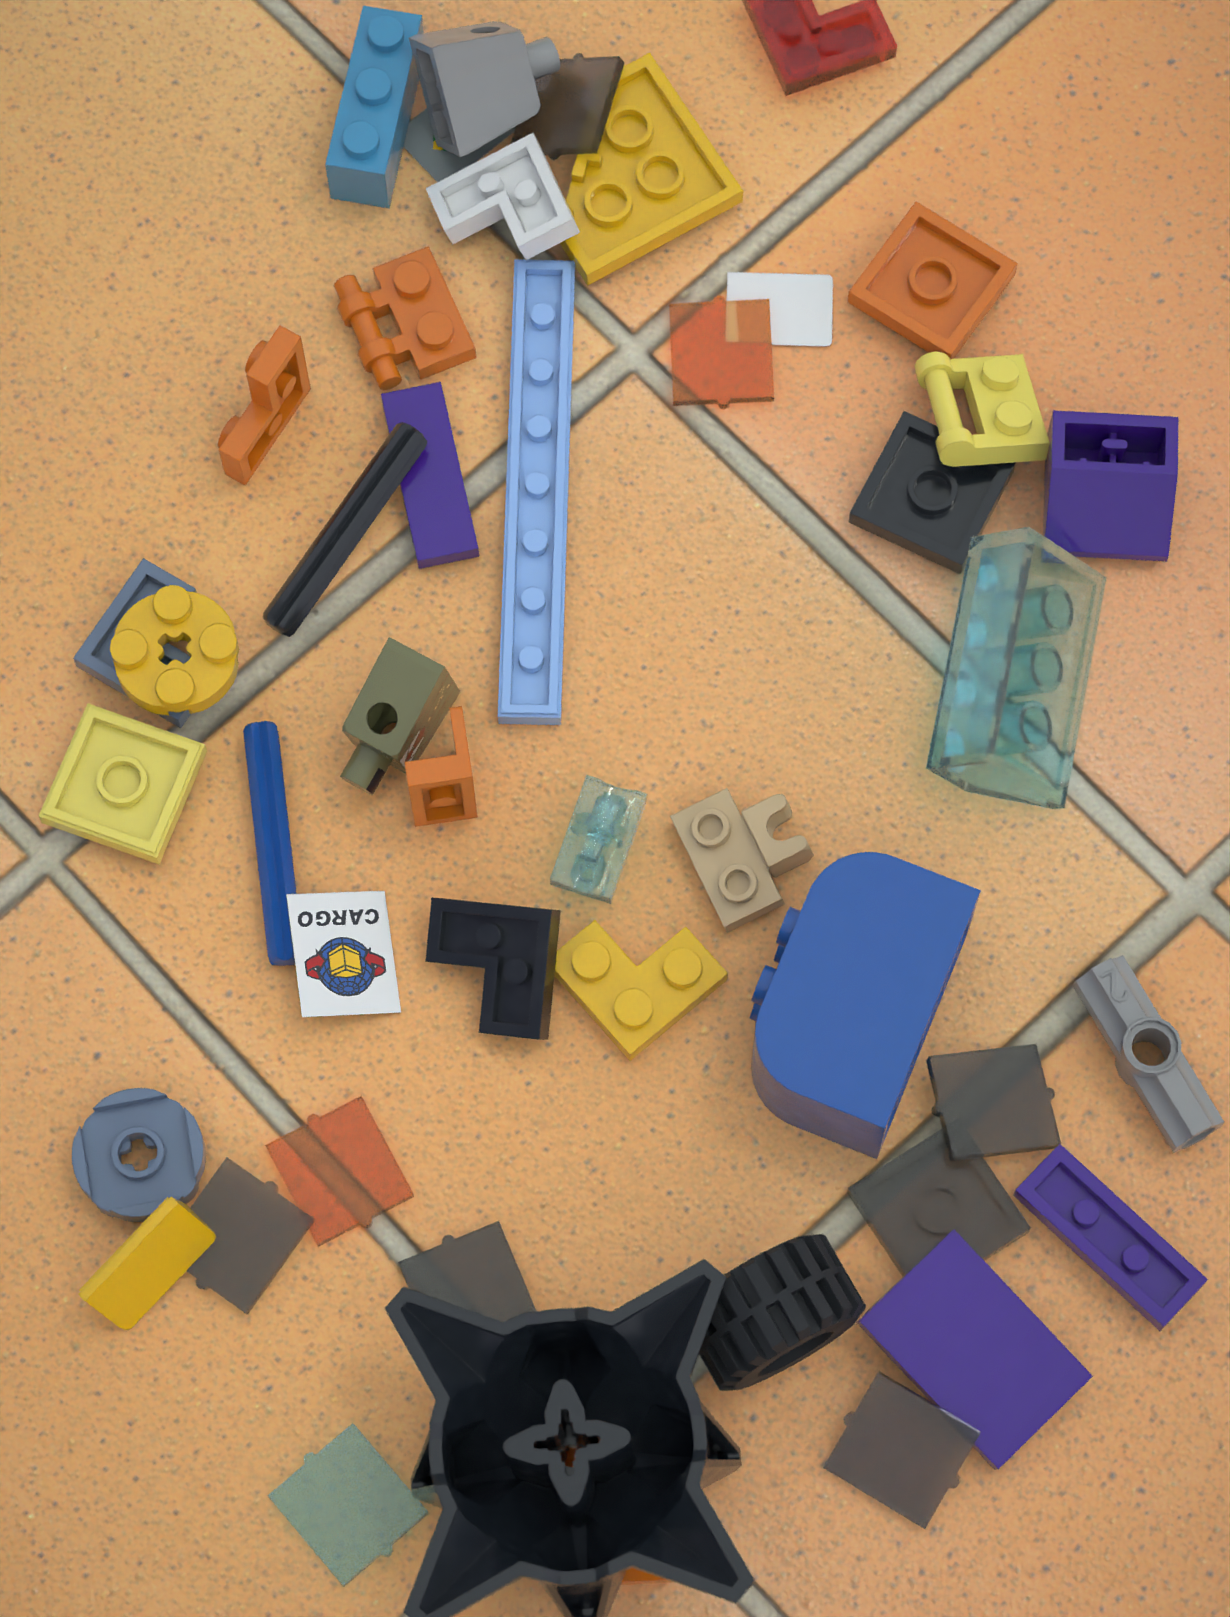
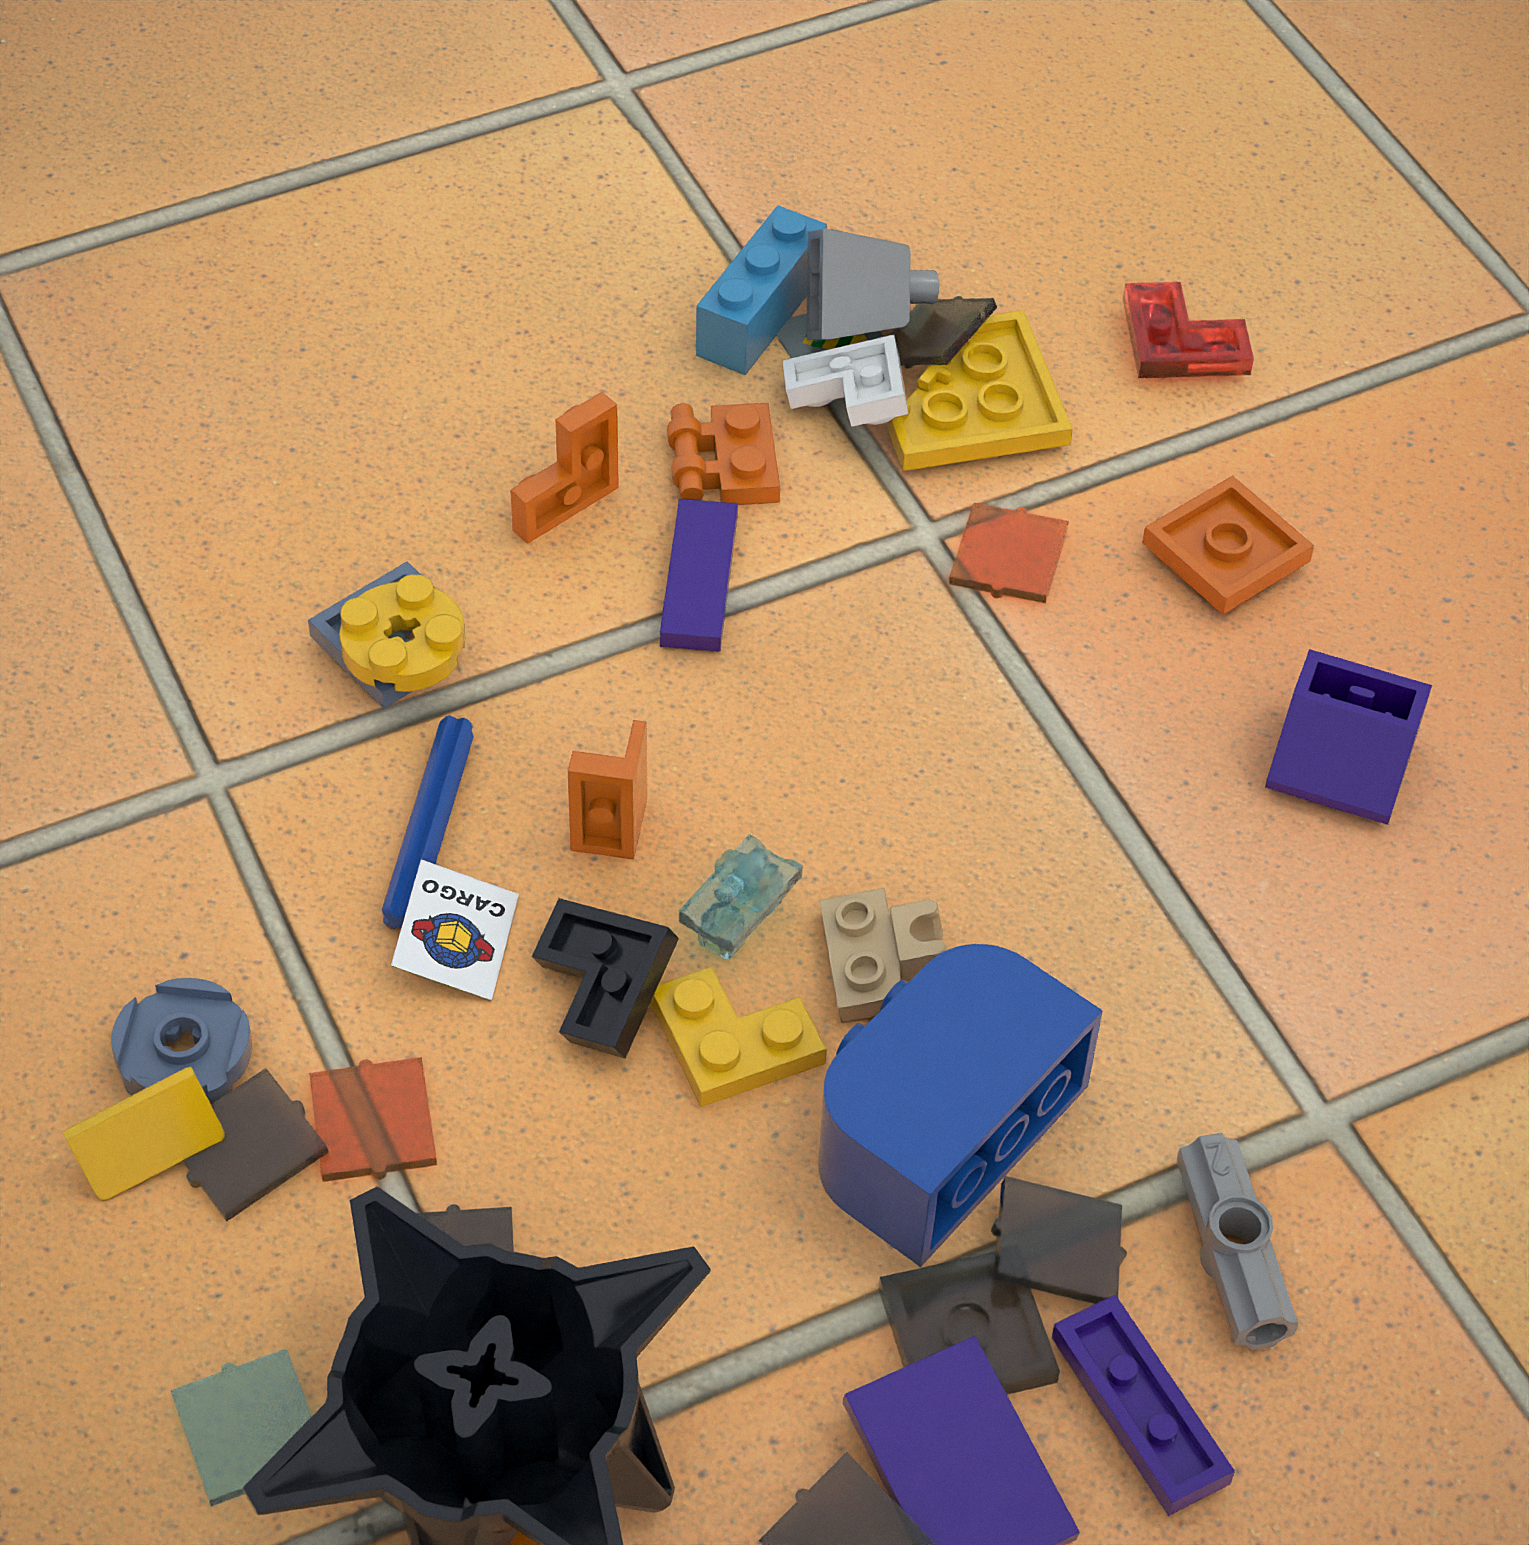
camera: 15 degrees right, 20 degrees down
light yellow plate [39,703,207,864] -> none
black axle [263,422,427,637] -> none
olive torso [340,637,460,795] -> none
light blue tile [498,259,575,725] -> none
black tyre [699,1234,866,1391] -> none
white sticker [725,272,833,347] -> none
black plate [849,411,1016,574] -> none
light yellow plate [915,351,1050,467] -> none
clear light blue slope [926,527,1107,809] -> none

